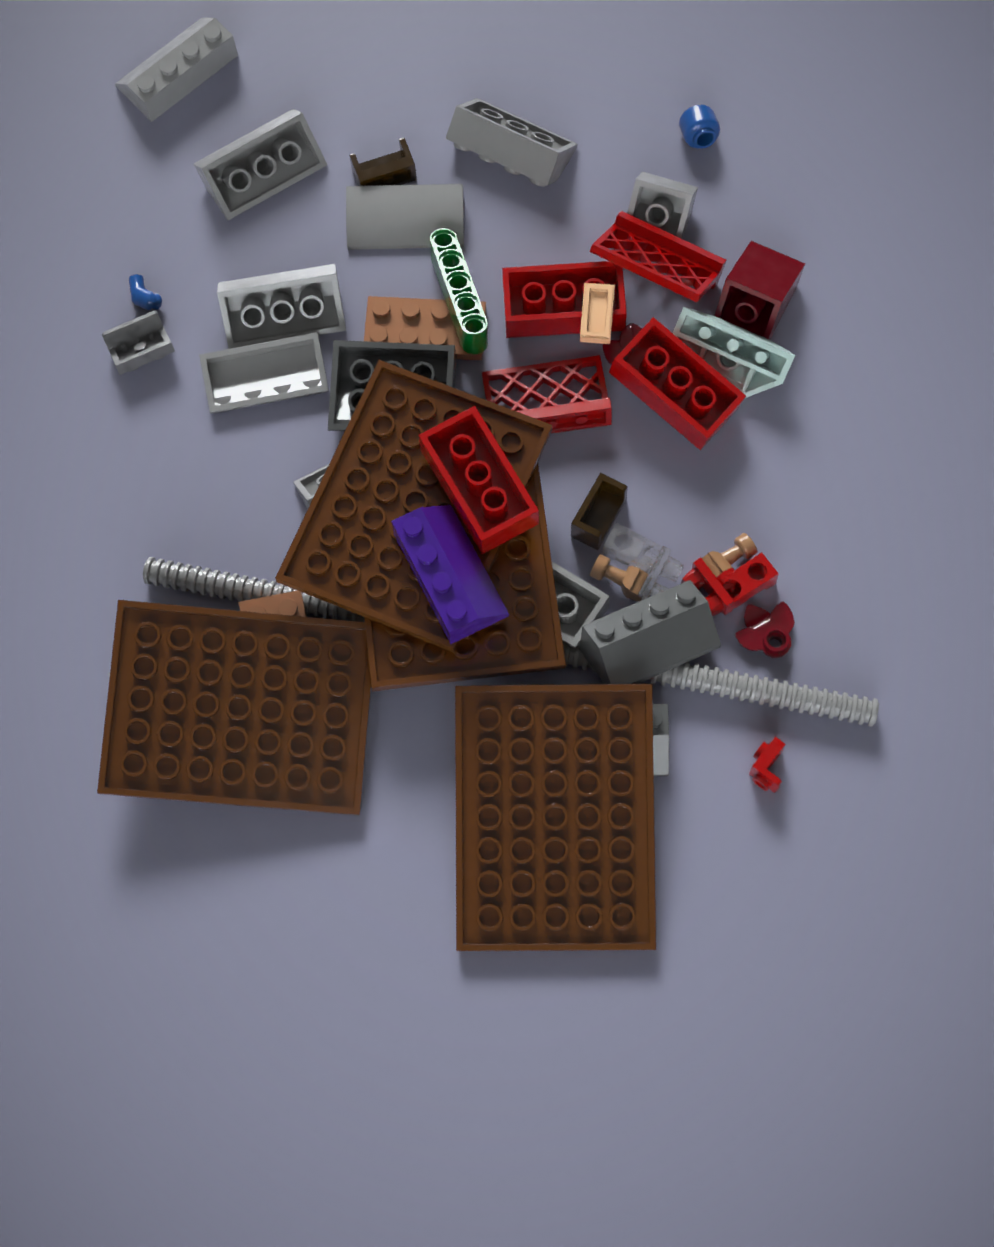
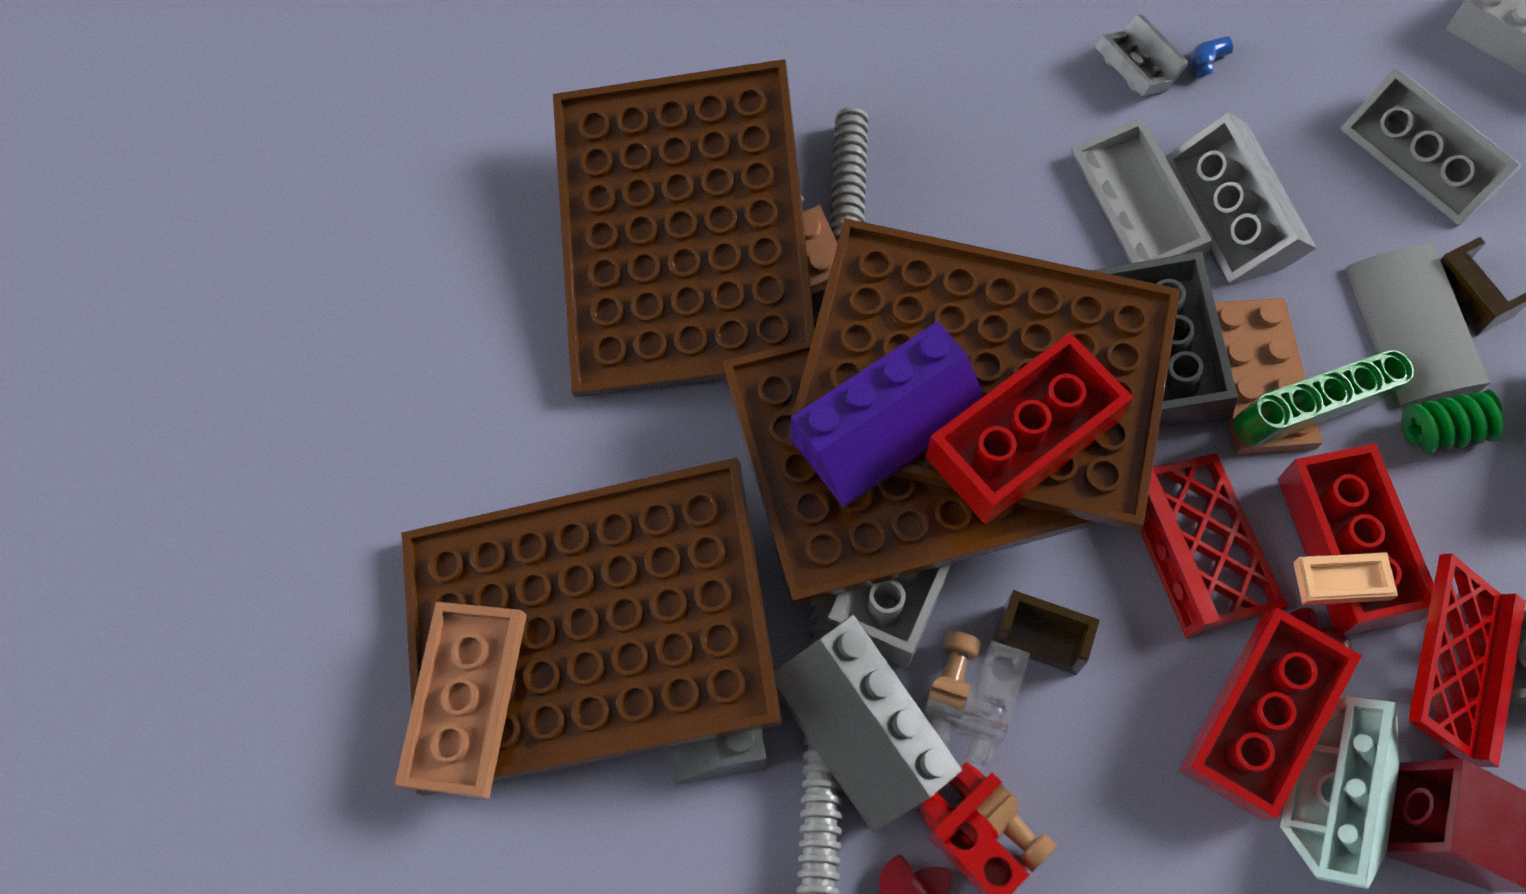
camera: 75 degrees right, 5 degrees down
none -> nougat plate [394,602,527,799]
none -> green piece [1401,389,1503,454]

